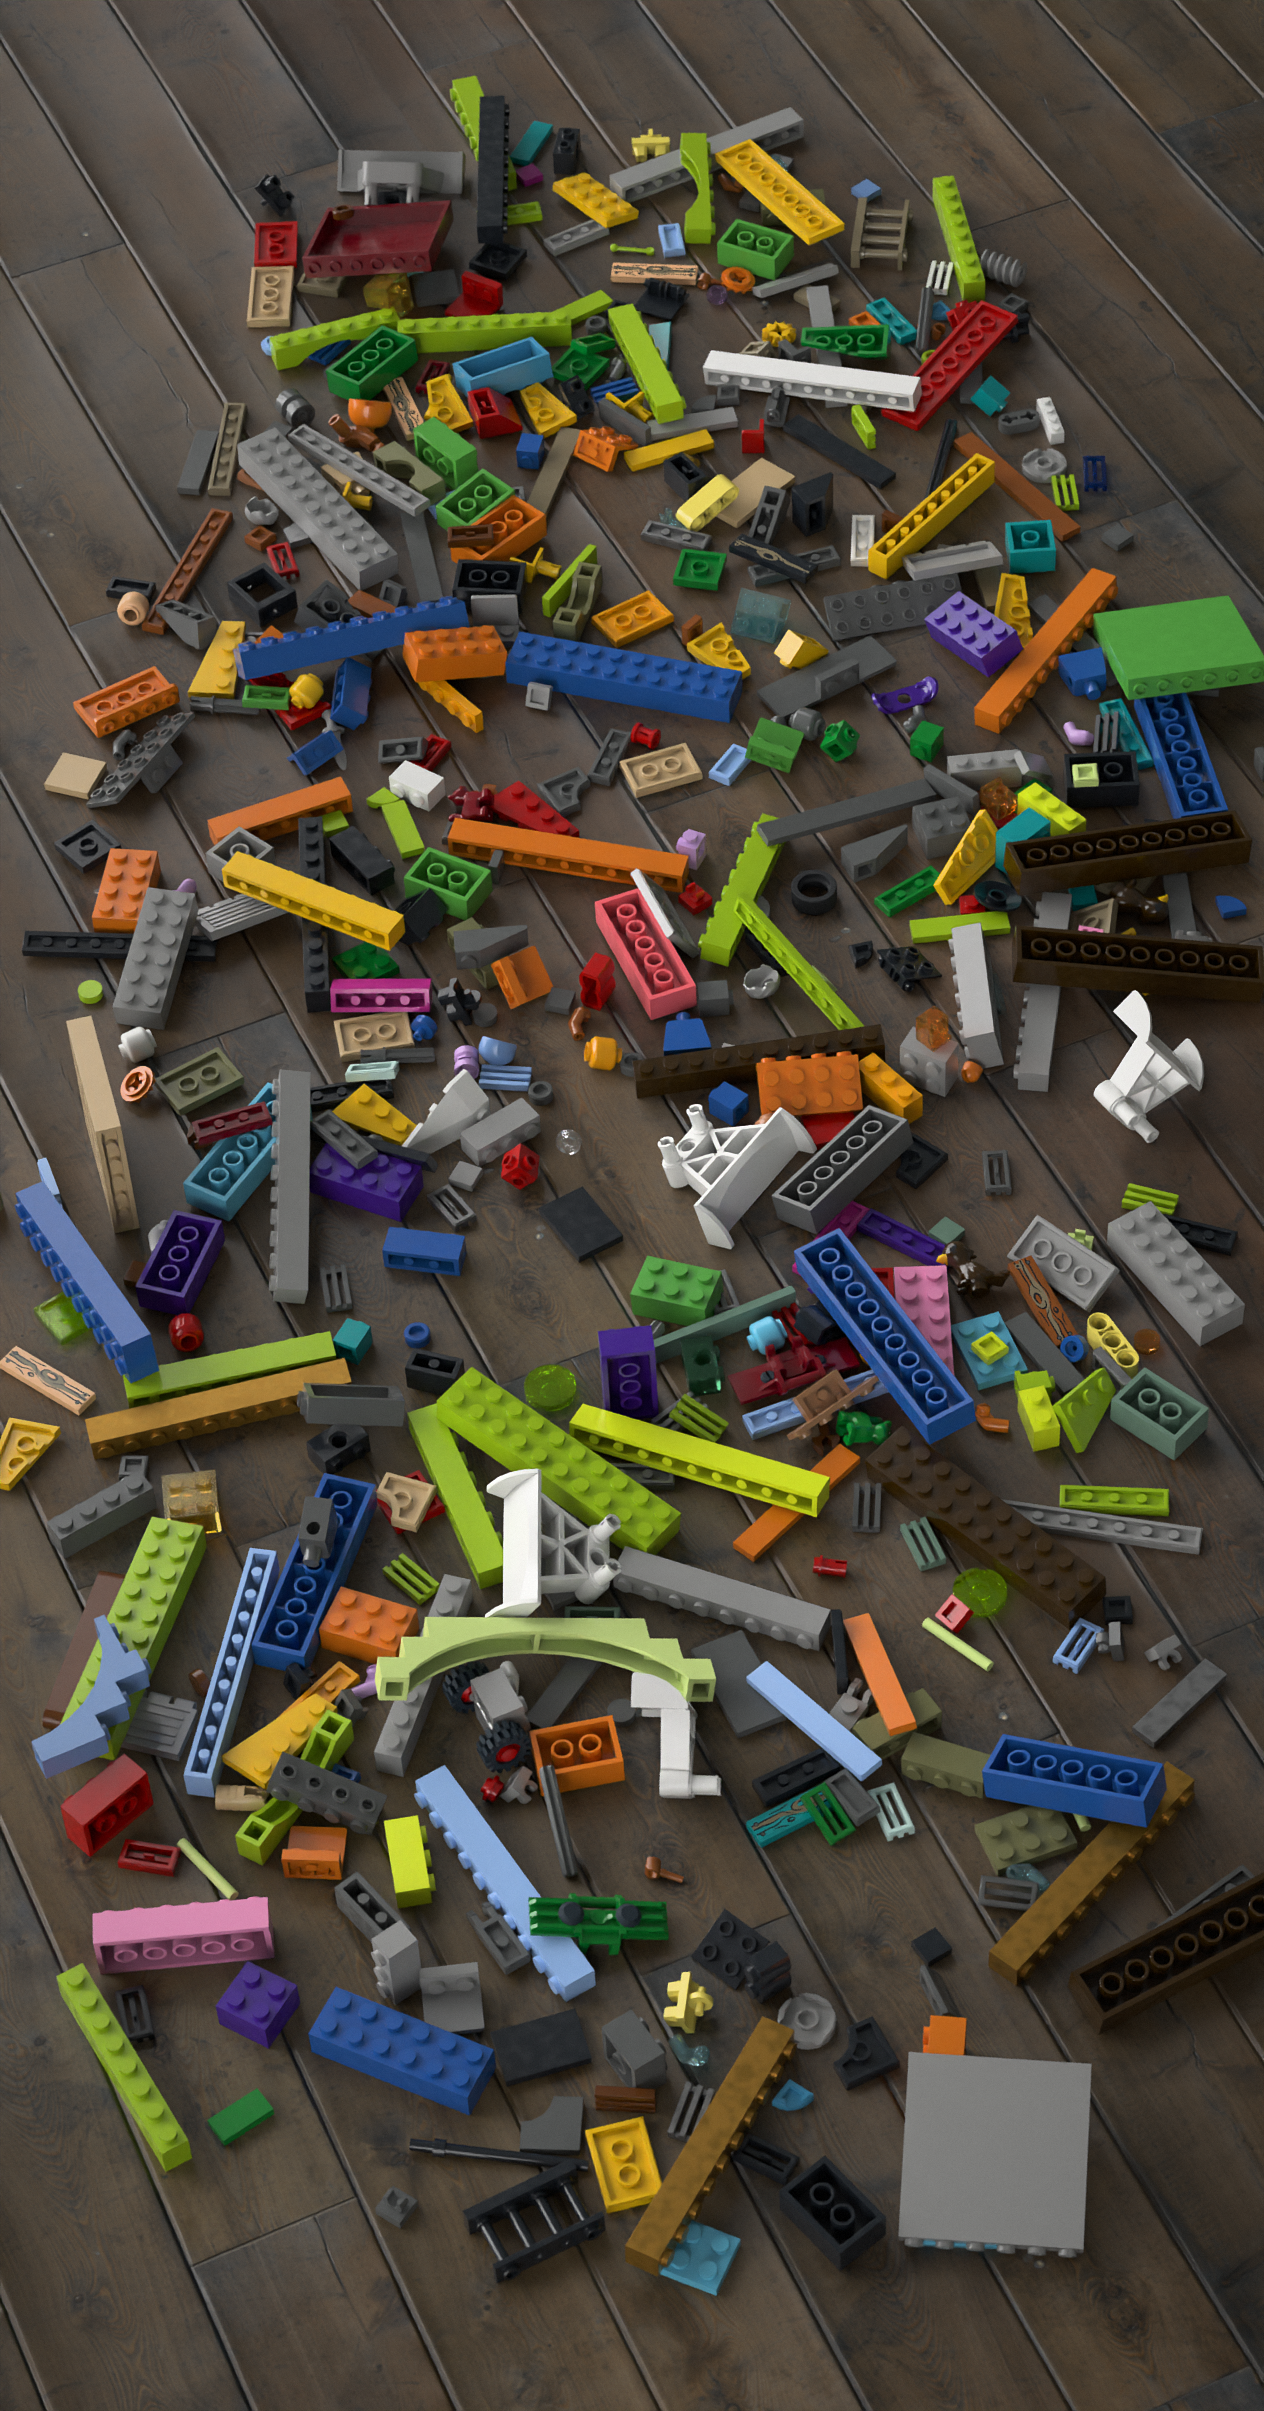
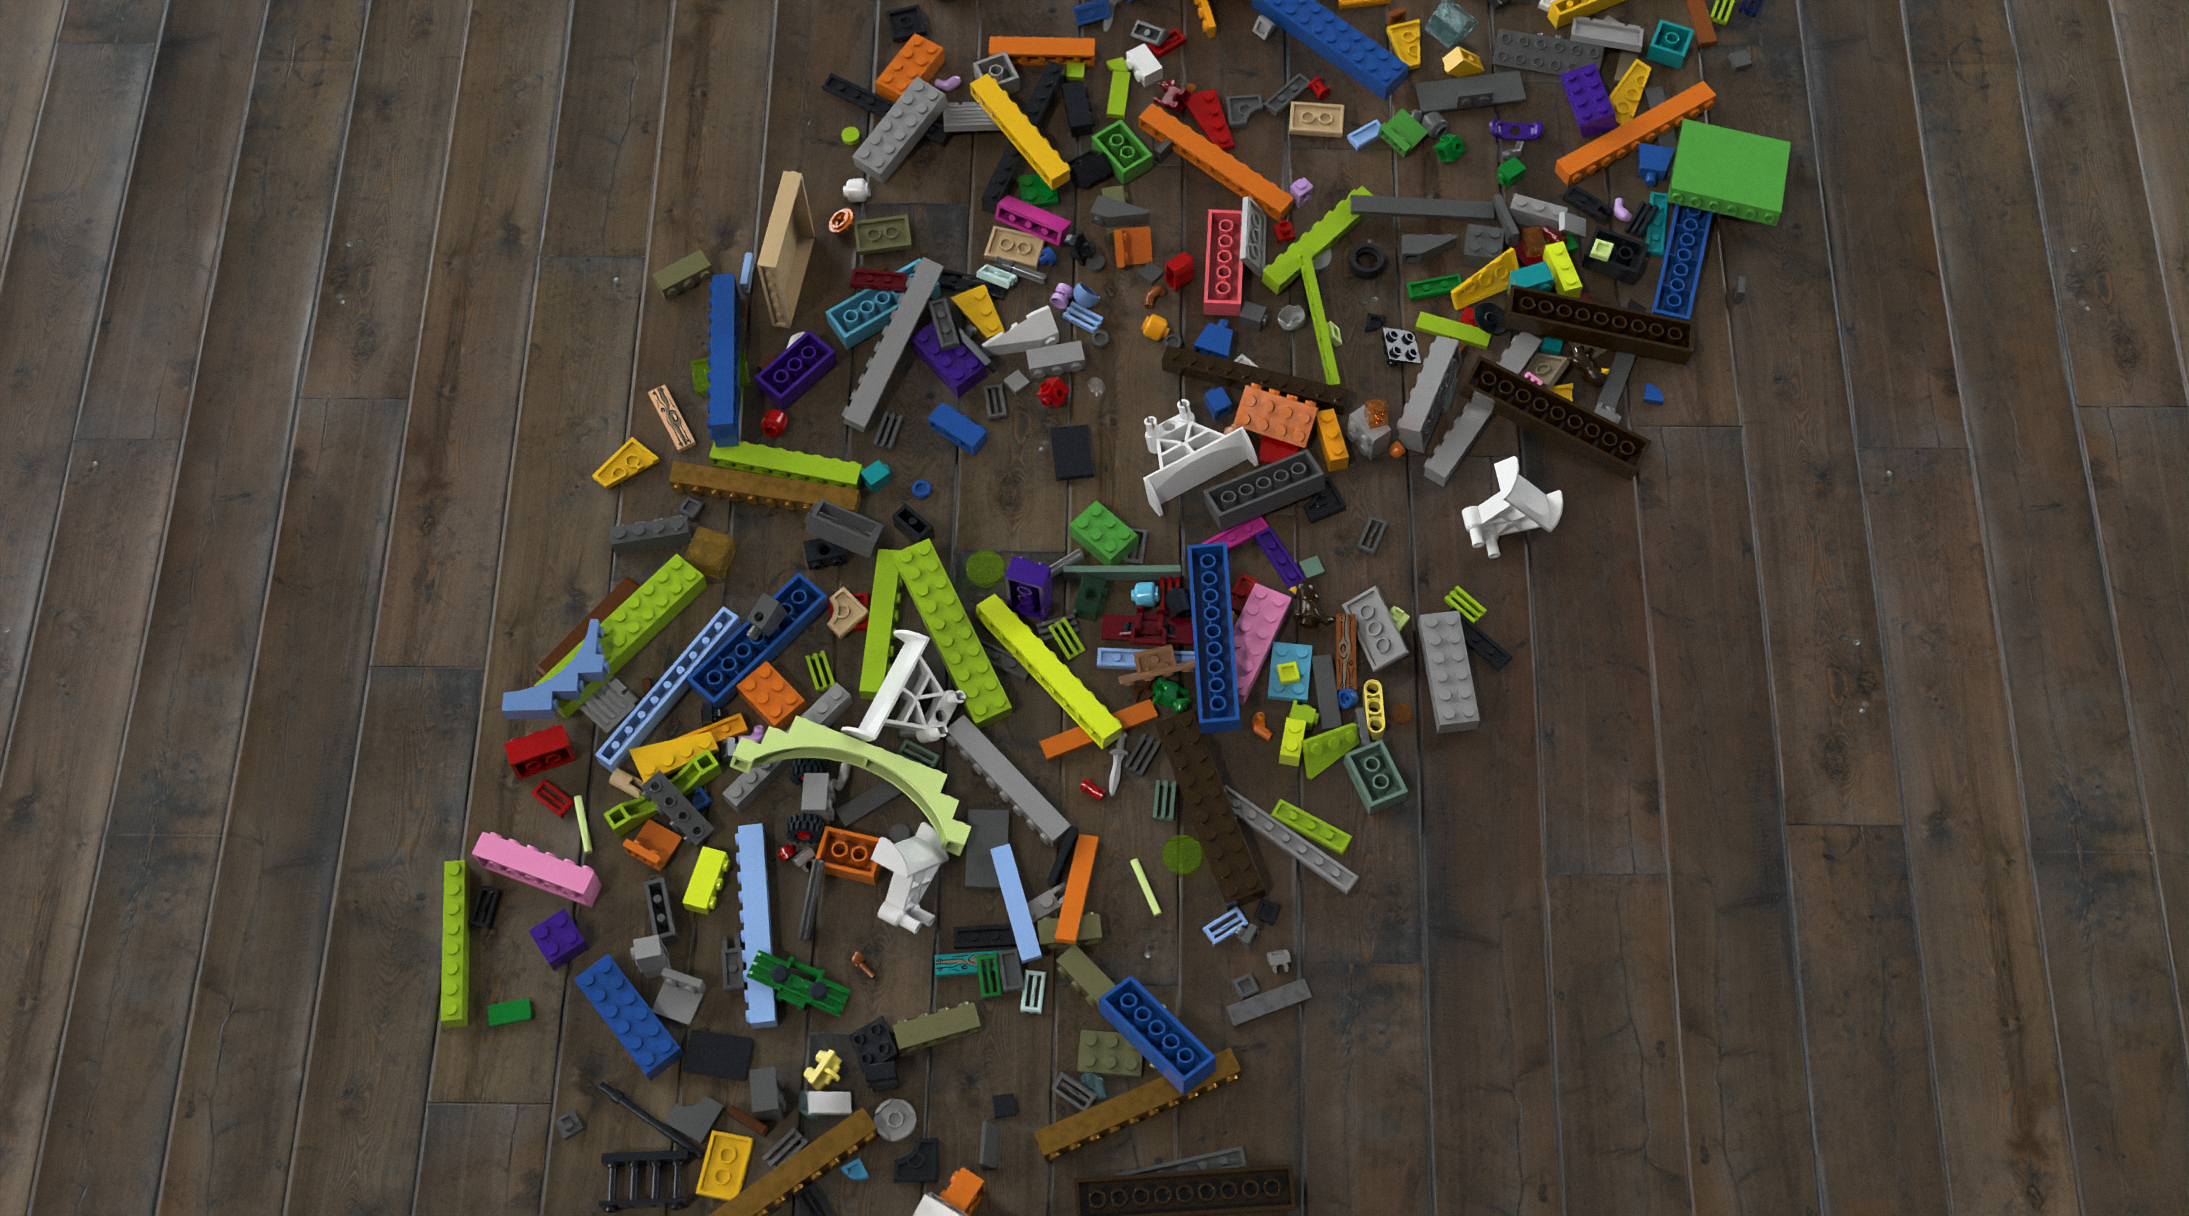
camera: 25 degrees right, 15 degrees up
plate [935,1594,975,1634] -> none
none -> white tile [807,1091,852,1115]
none -> olive brick [893,1002,982,1055]
none -> light grey sword [1109,731,1129,796]
none -> dark grey tile [1232,972,1260,1001]
none -> clear red cone [1541,225,1568,246]
none -> black hinge [1562,184,1614,225]

